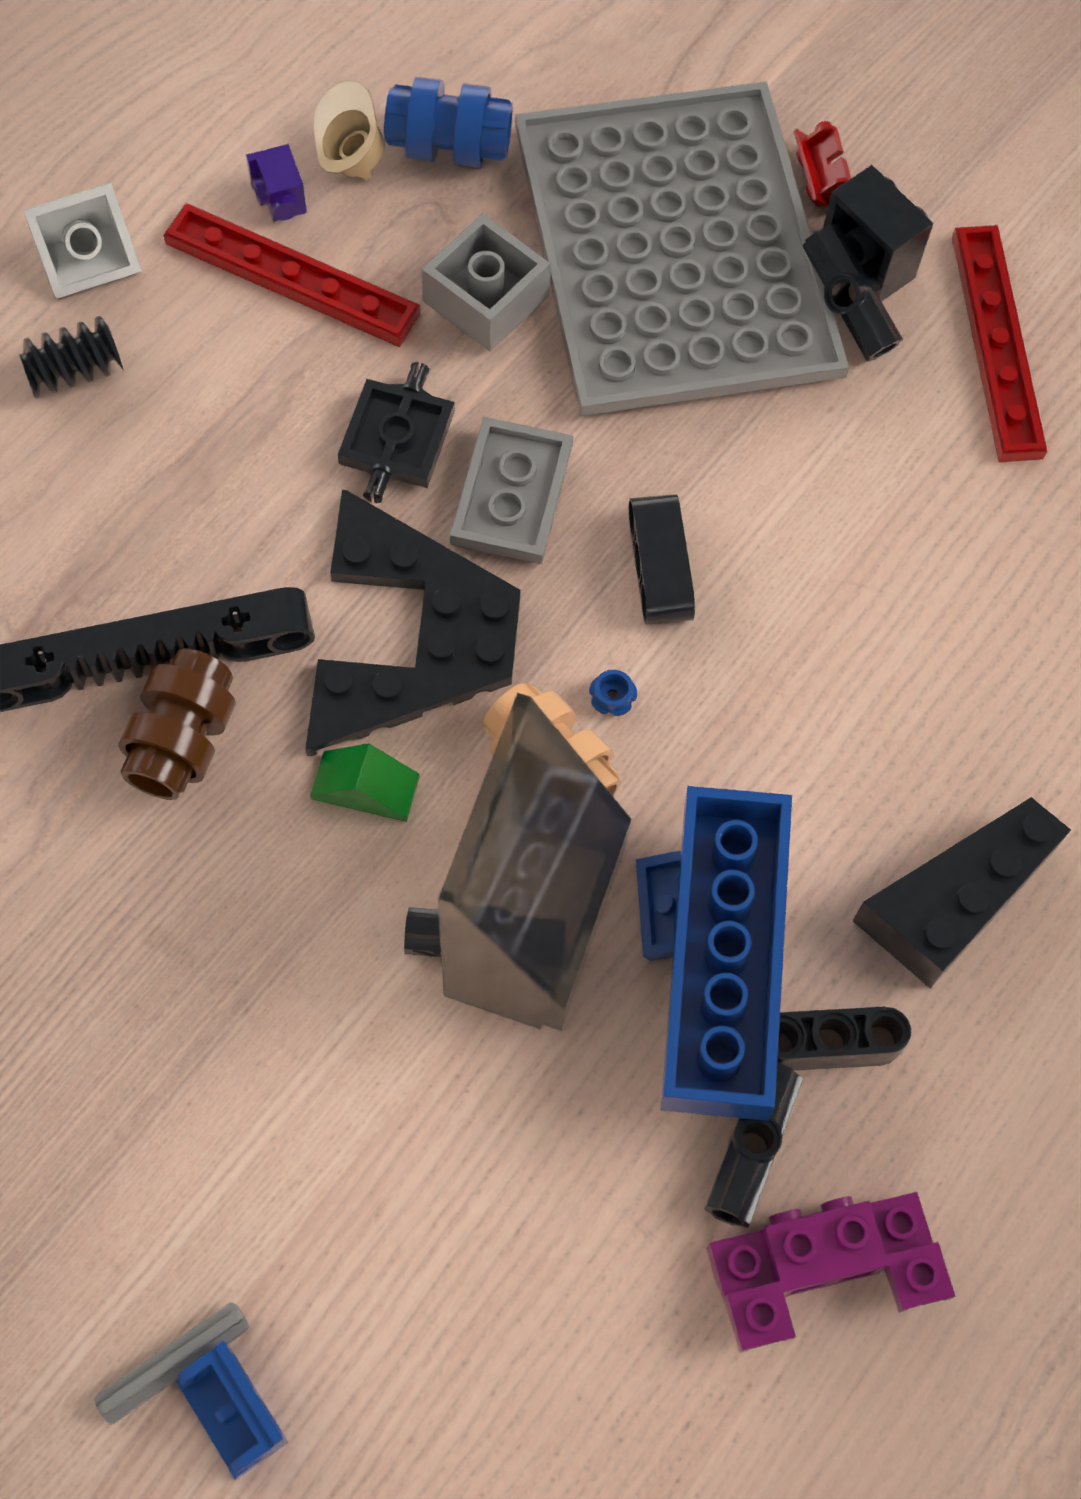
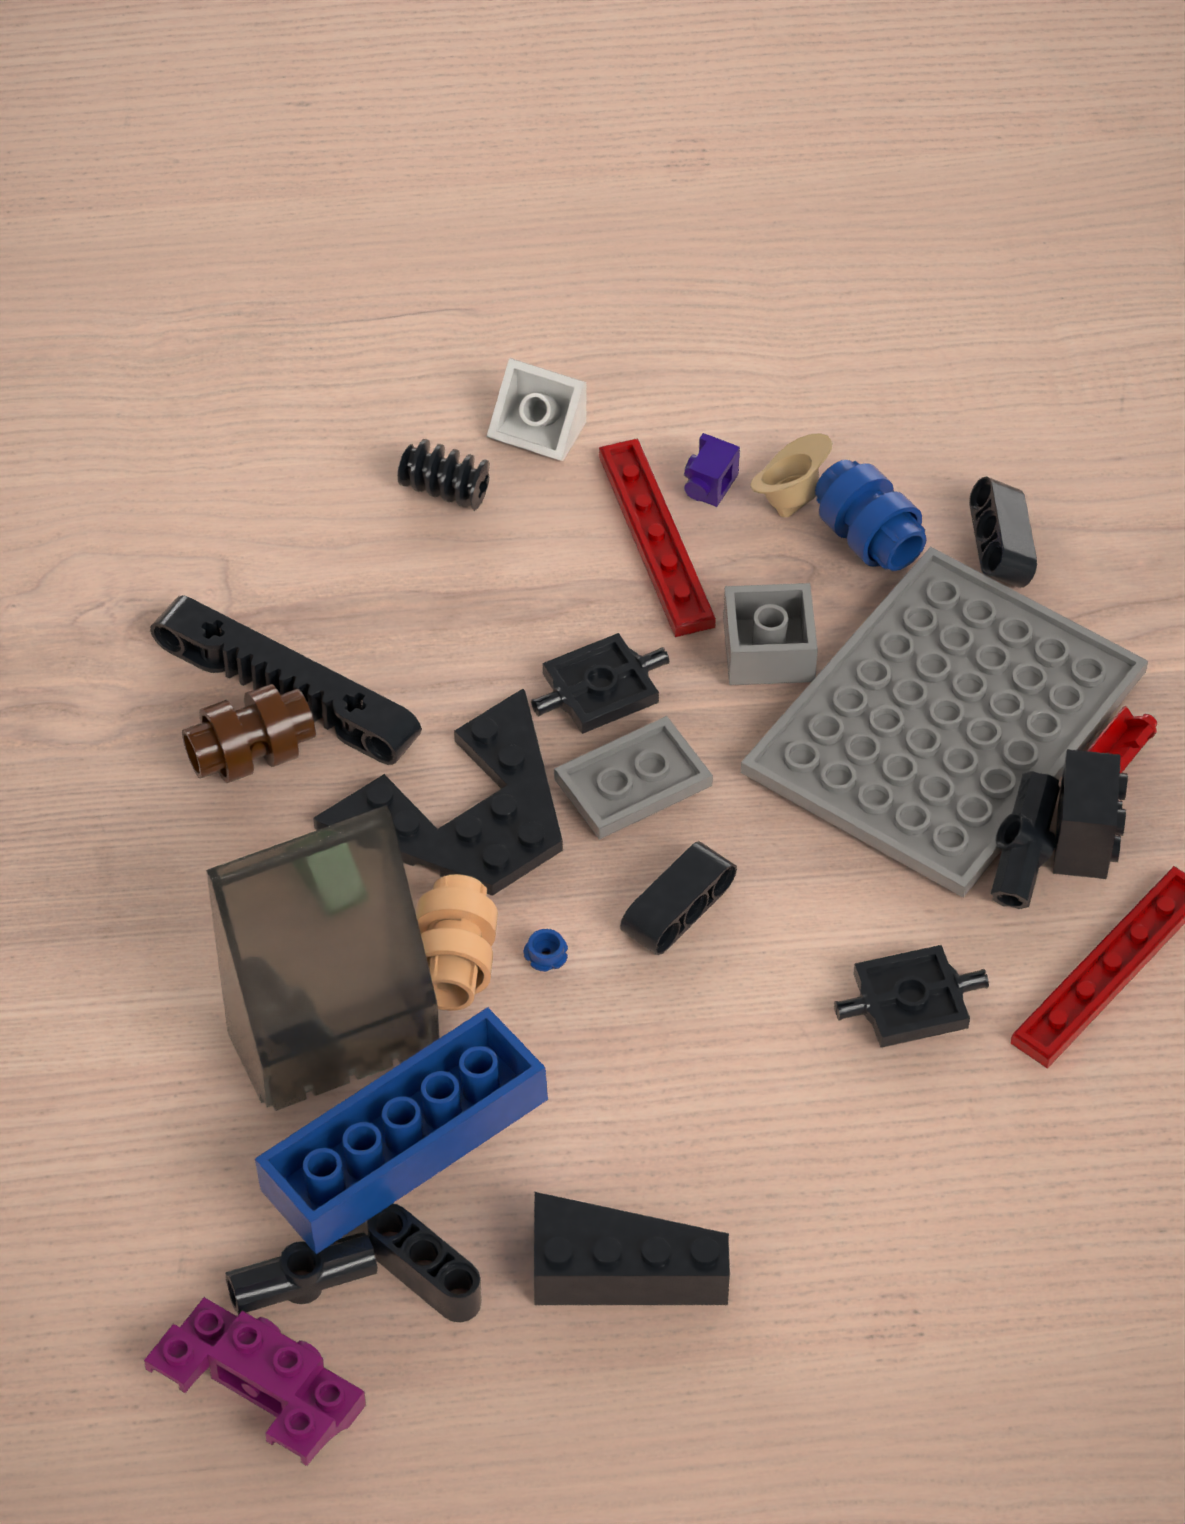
camera: 50 degrees right, 15 degrees down
none -> black plate [834,945,989,1048]
none -> black beam [969,476,1037,588]

